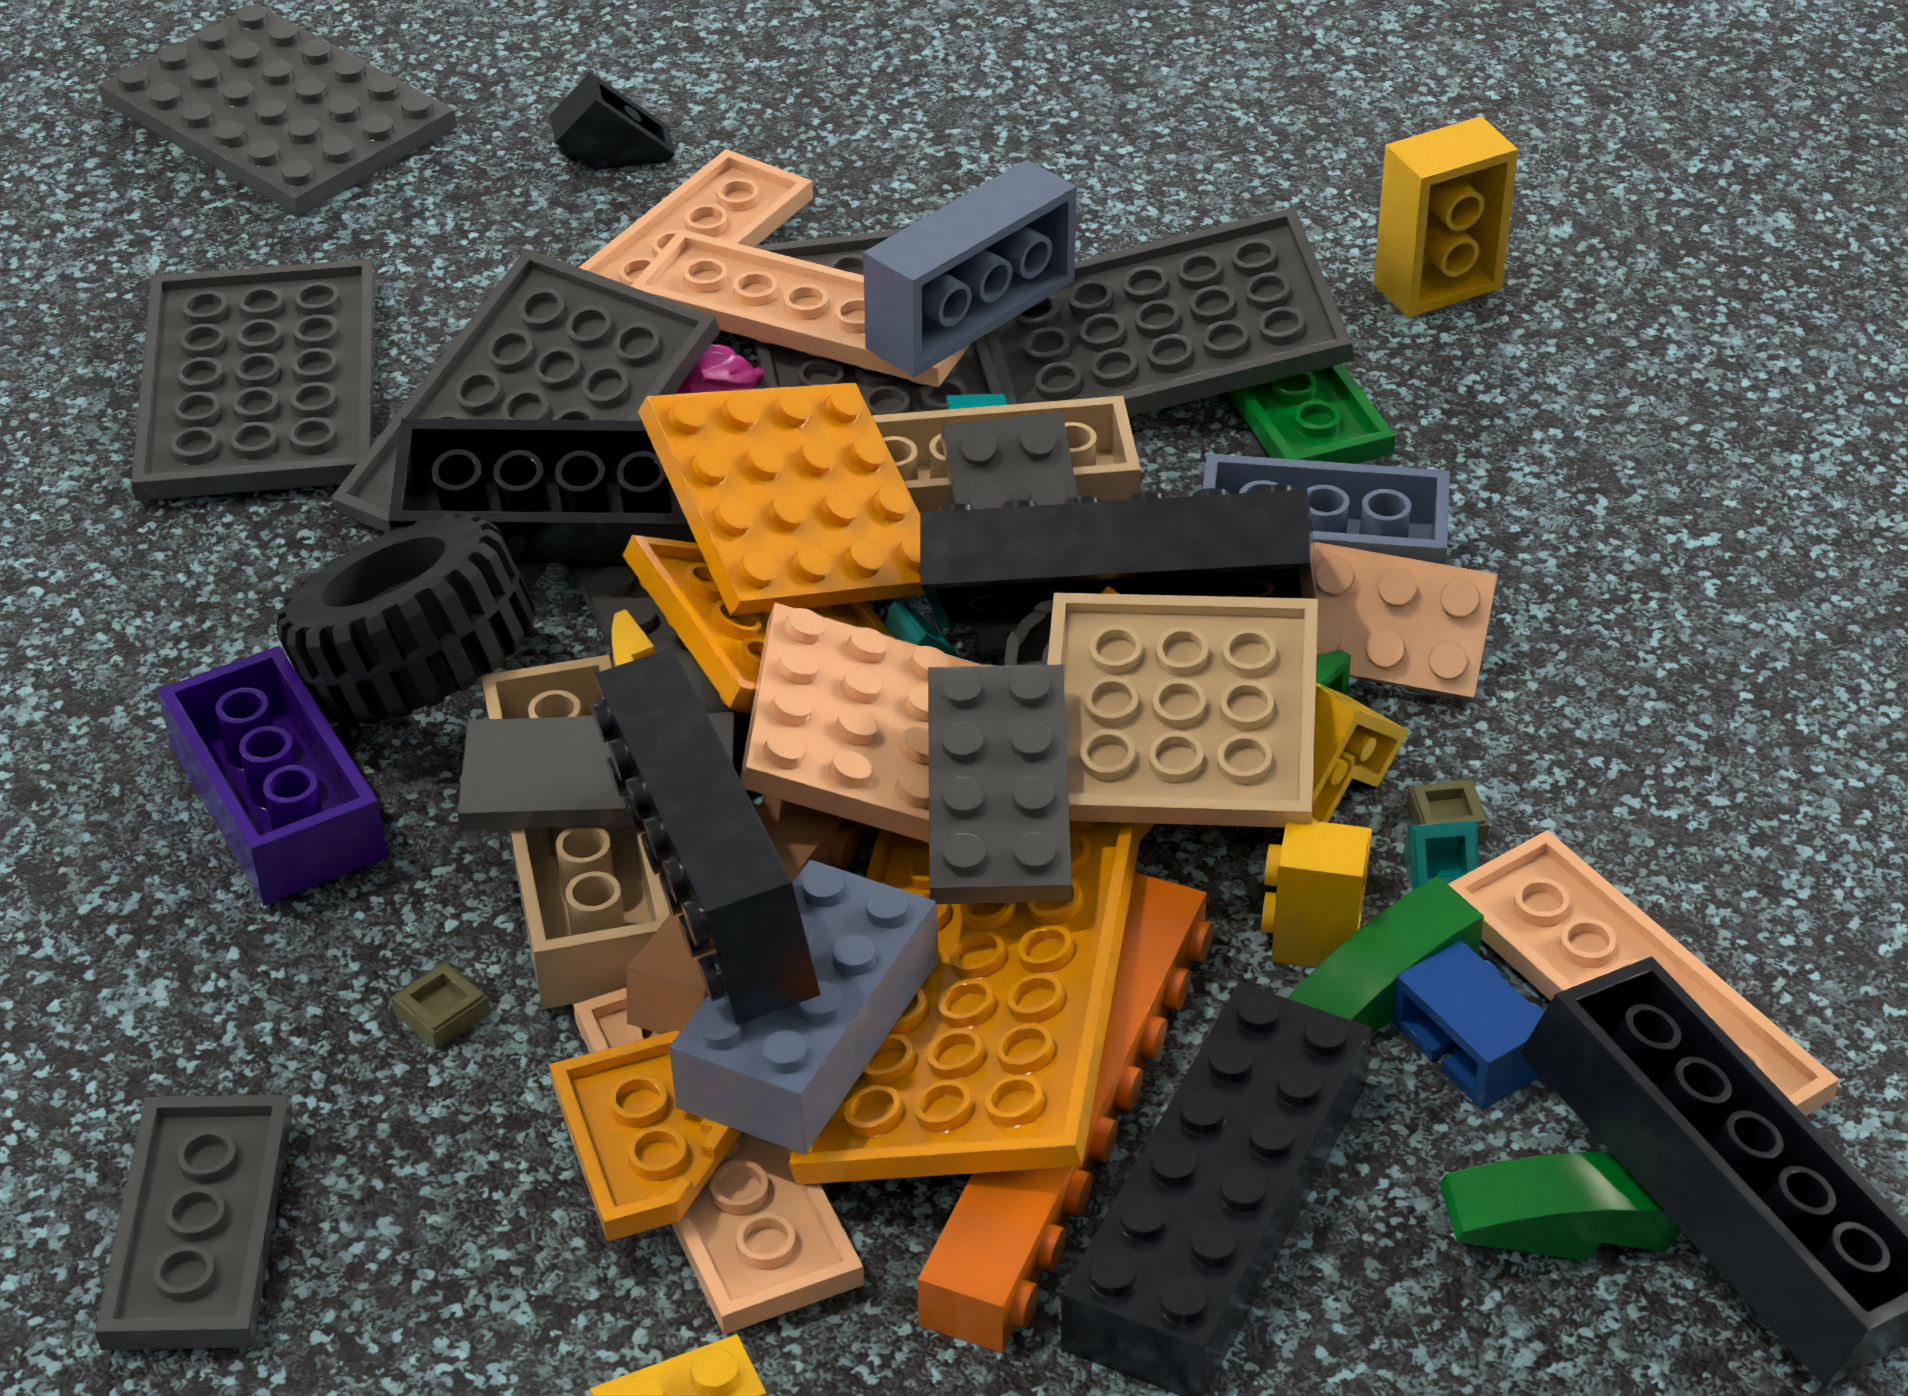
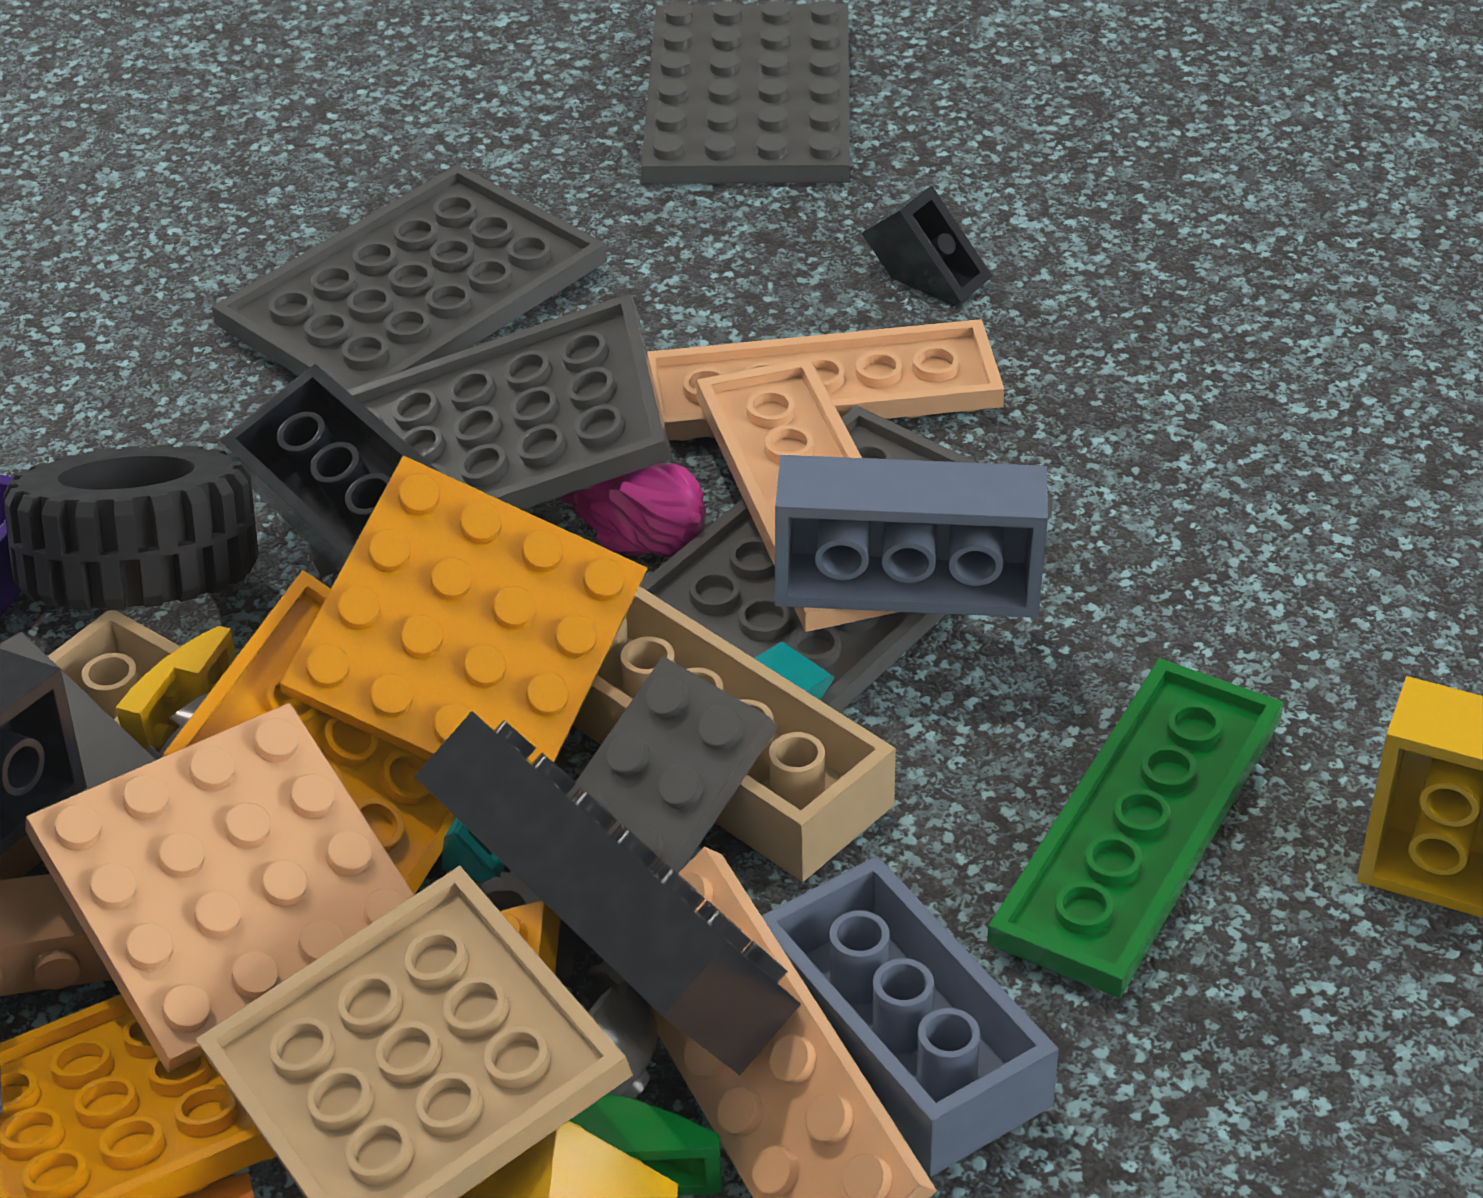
camera: 50 degrees right, 0 degrees up
dark grey plate [928,664,1072,904] -> none
dark grey plate [984,207,1354,417] -> none

